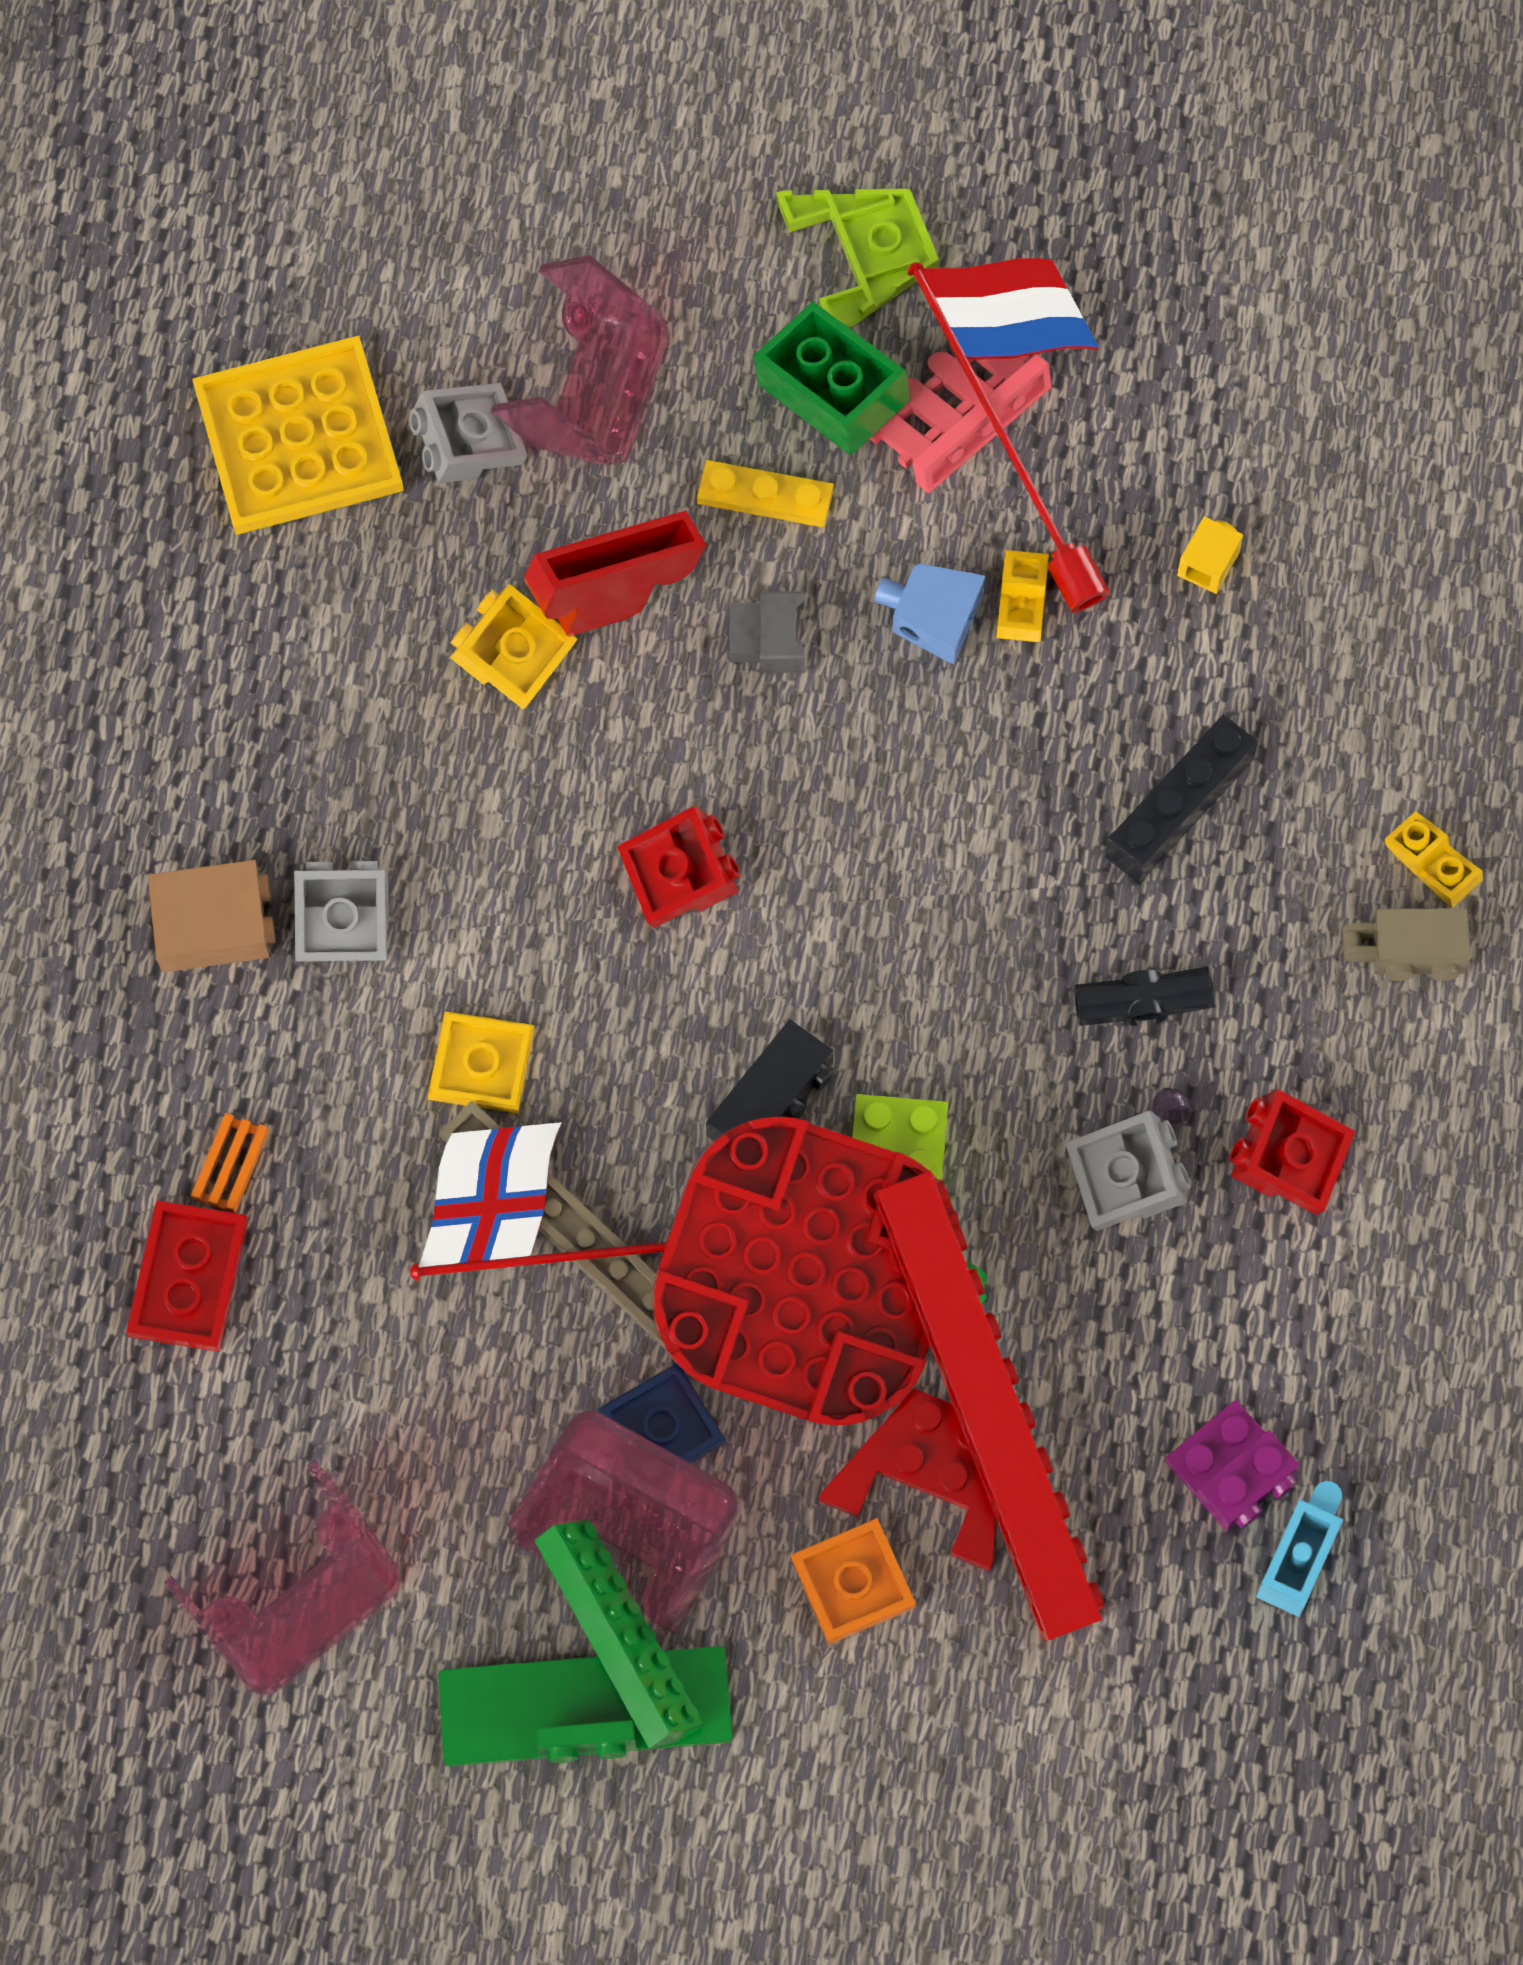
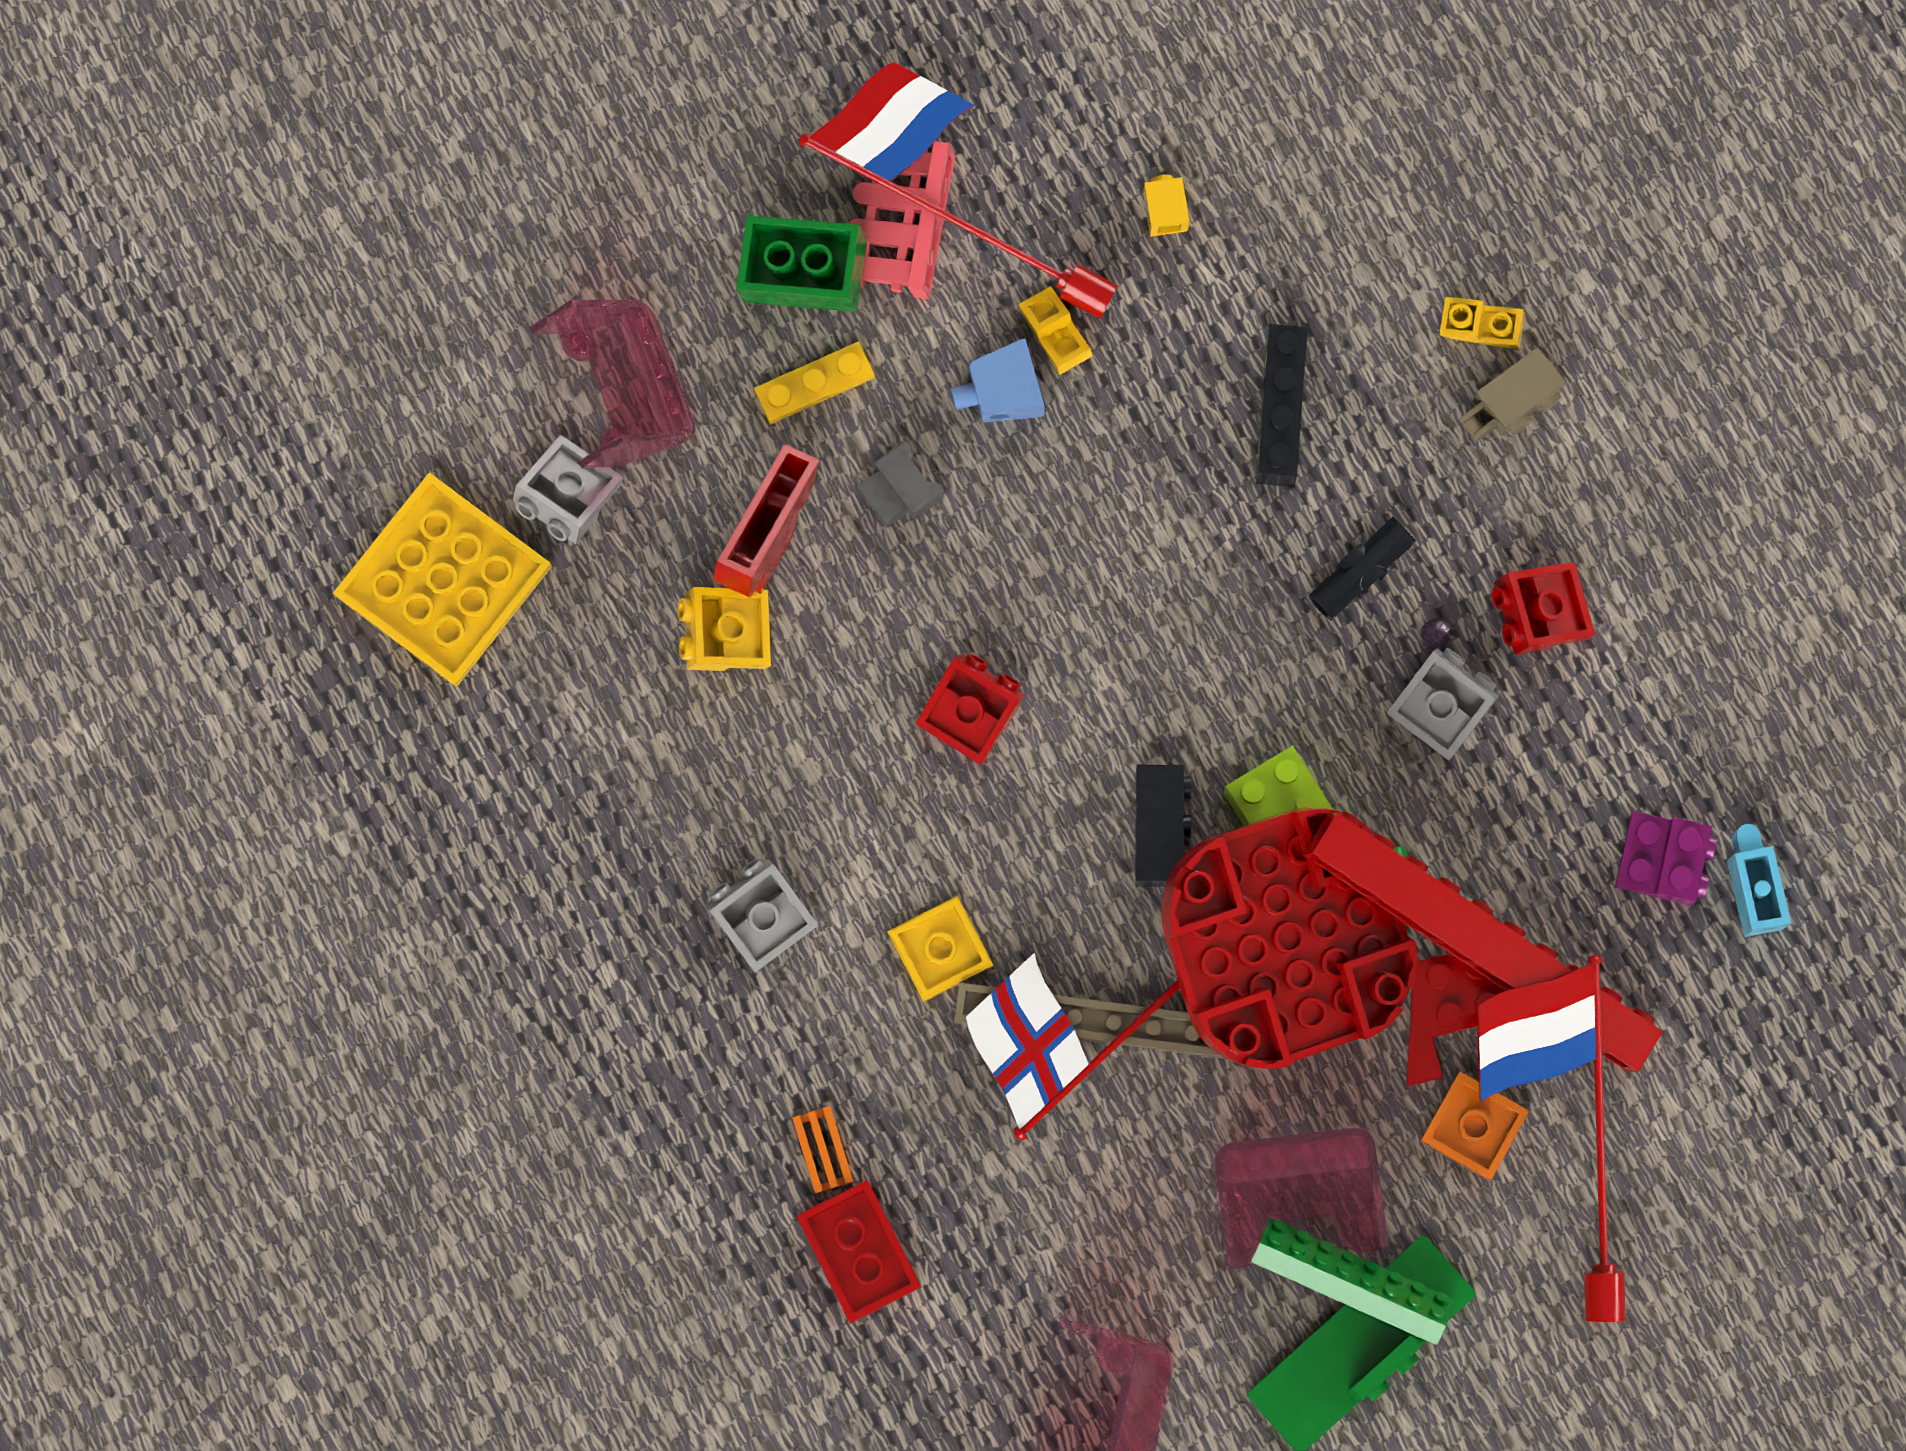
camera: 35 degrees left, 10 degrees up
medium nougat brick [148,860,276,973] -> none
dark blue tile [597,1363,726,1490] -> none
lime wing [776,188,939,328] -> none
none -> flag [1477,955,1626,1322]

